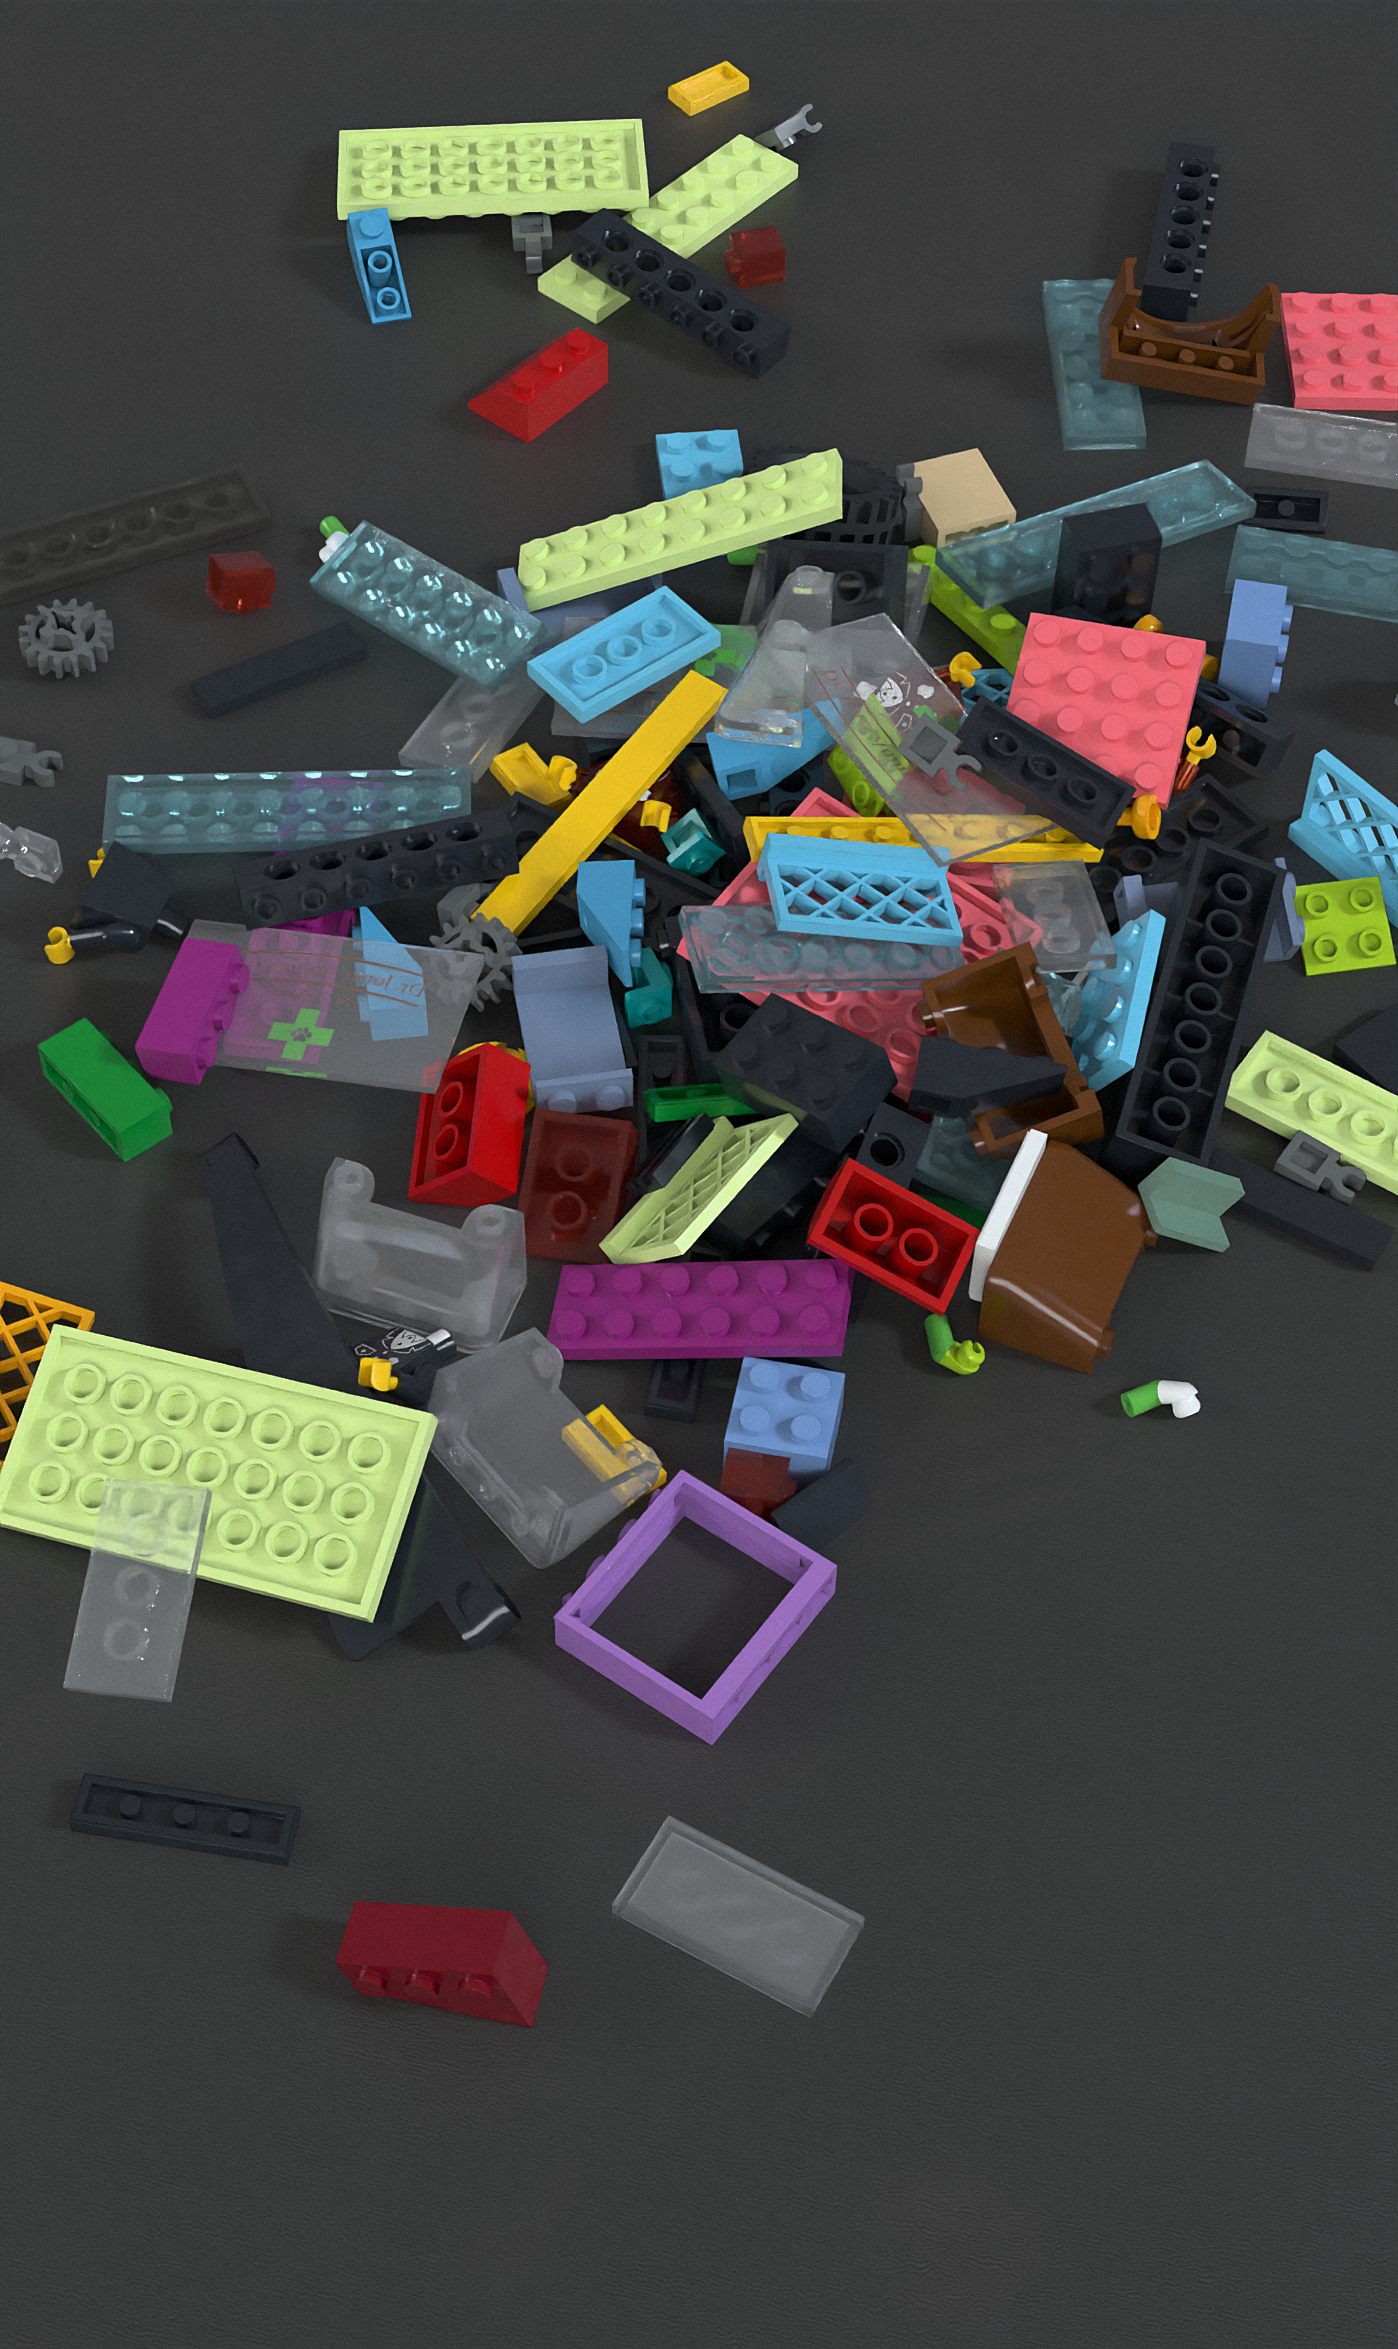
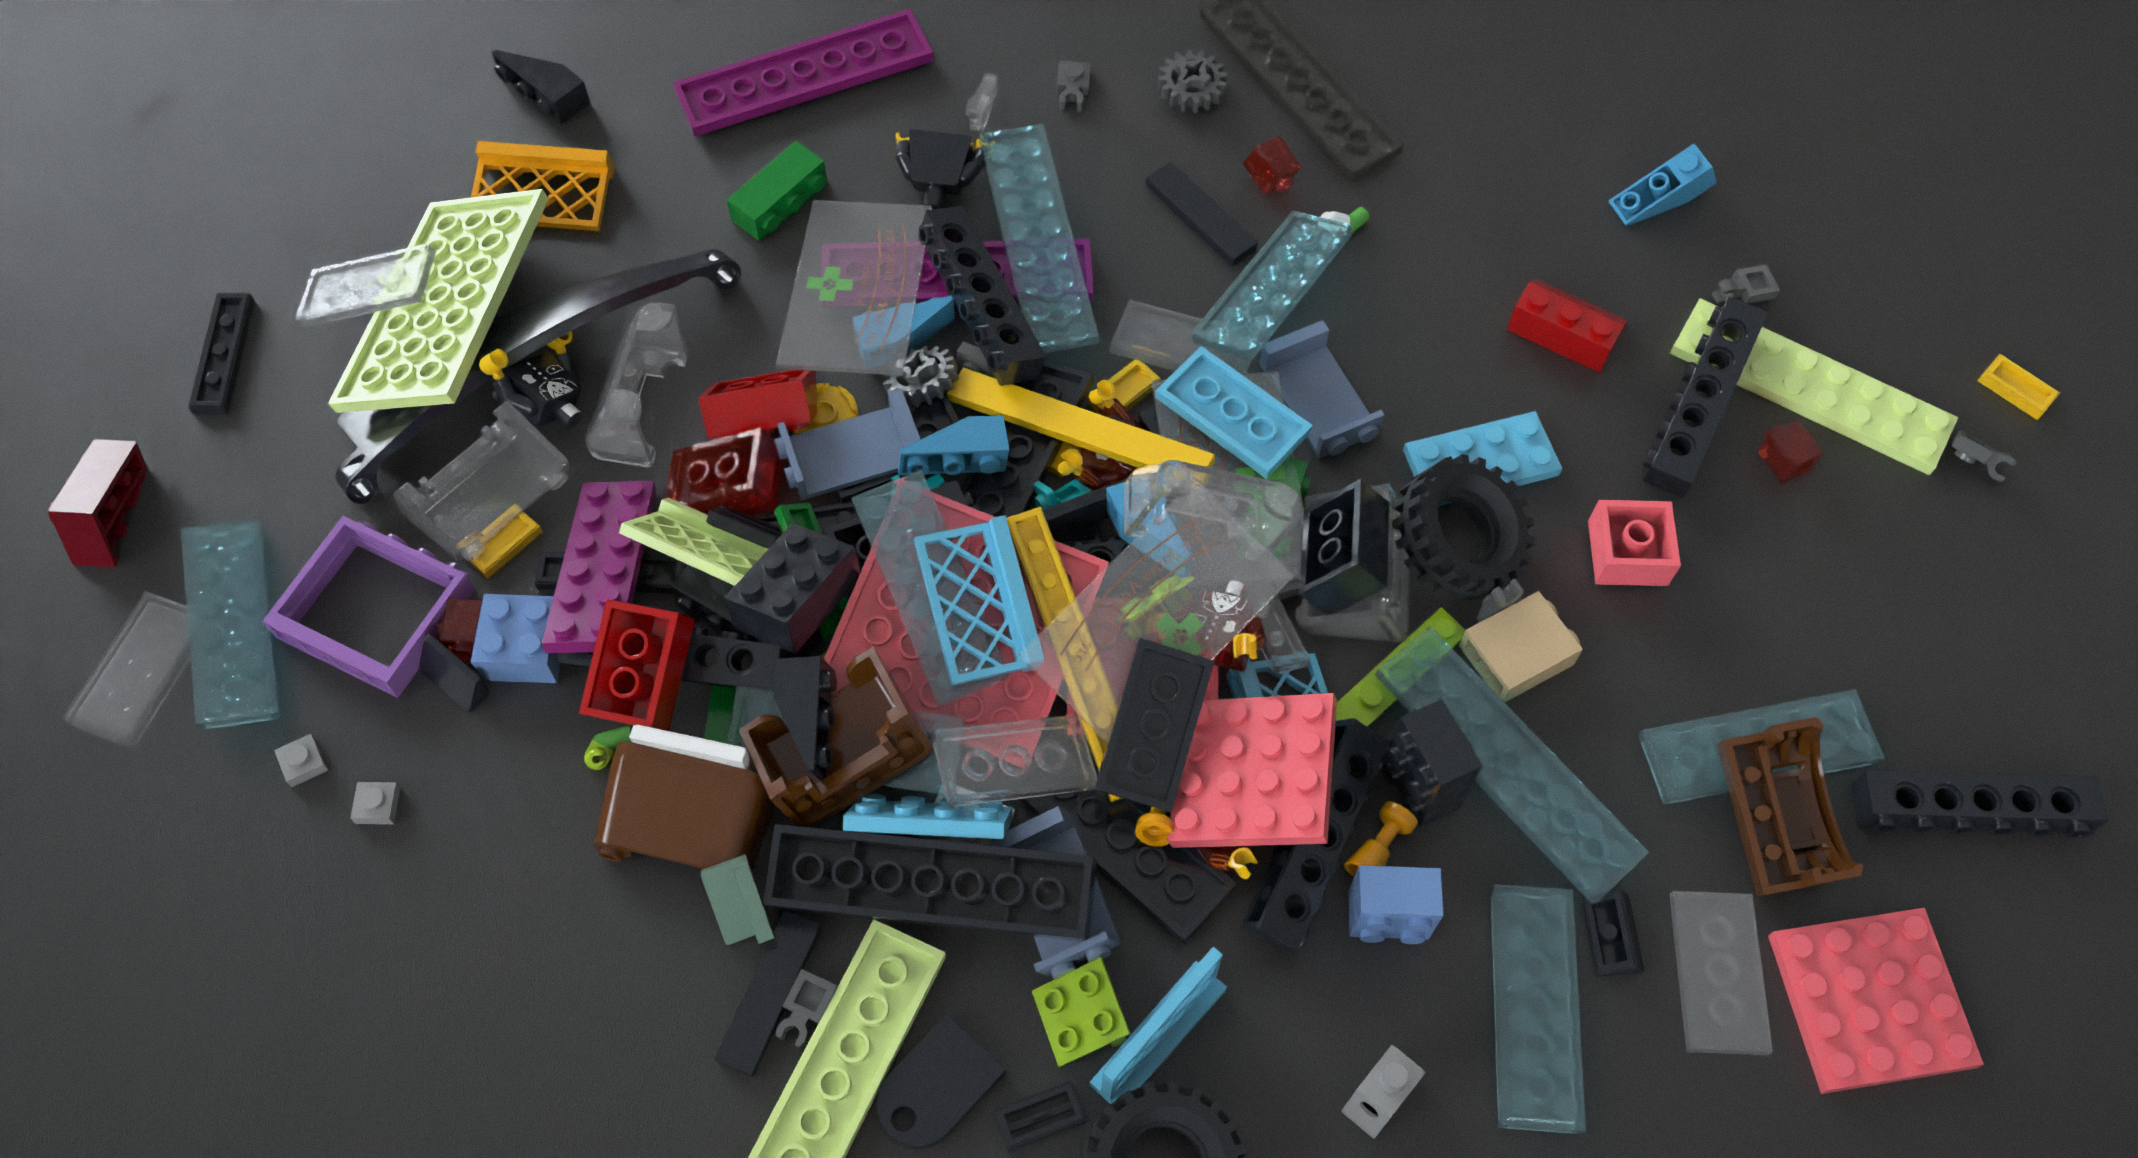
camera: 80 degrees right, 10 degrees up
magenta brick [135,937,250,1085] -> none
yellowish green plate [337,119,649,221] -> none
yellowish green plate [518,448,842,612] -> none
dark grey plate [896,713,983,792] -> none
arm [1121,1380,1200,1418] -> none
none -> clear light blue plate [181,520,280,731]
none -> light grey plate [274,734,328,787]
none -> light grey plate [350,782,401,824]
none -> coral brick [1588,500,1681,586]

